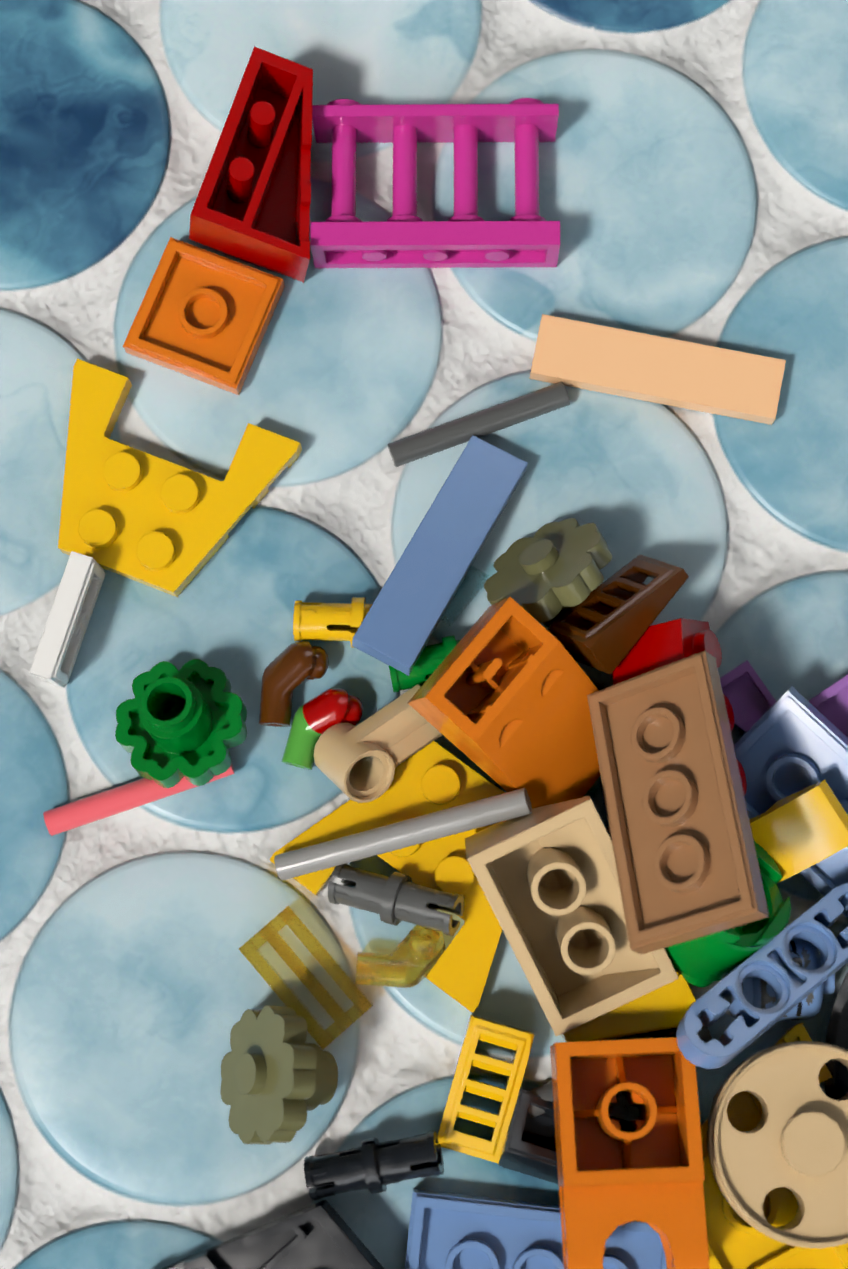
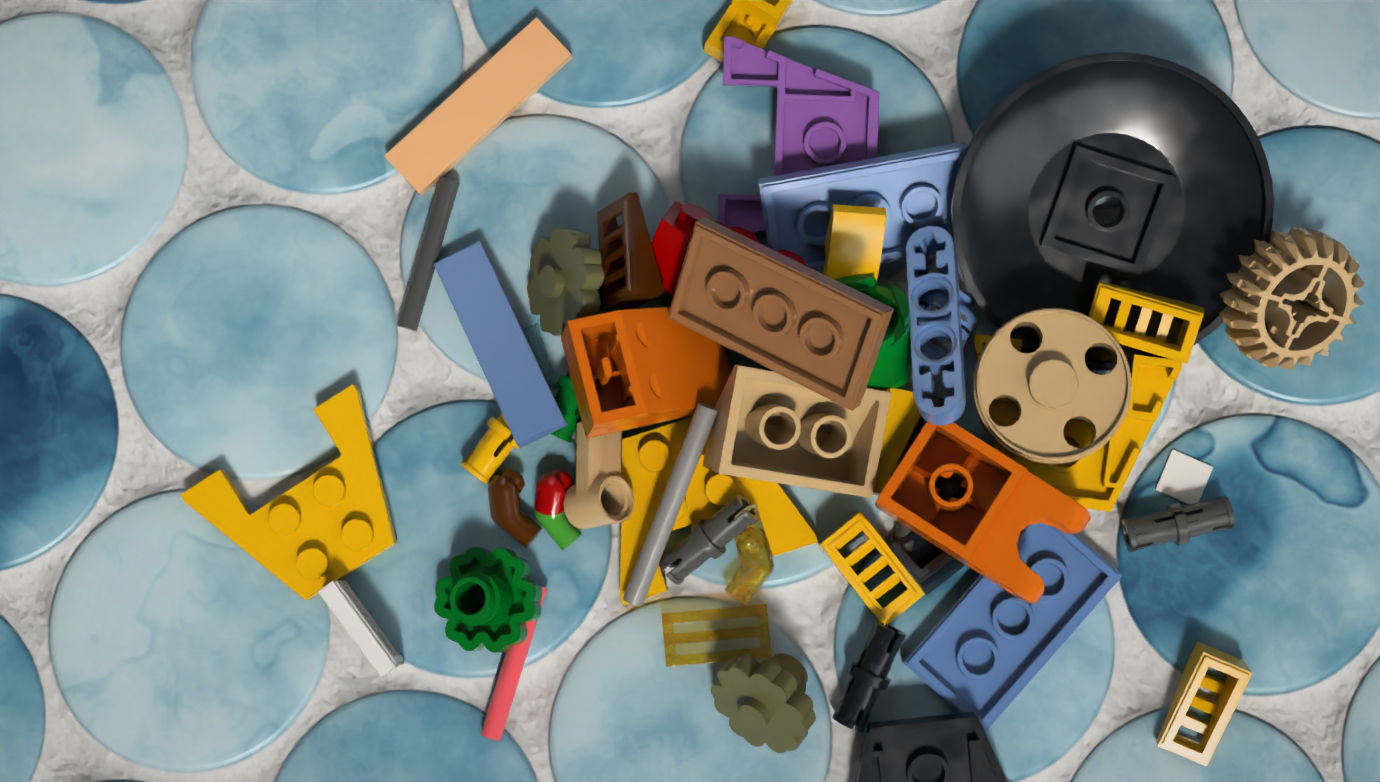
camera: 50 degrees left, 5 degrees up
orange tile [123,237,285,395] -> none
red wedge [189,46,313,283] -> none
dark pink fence [310,98,560,268] -> none

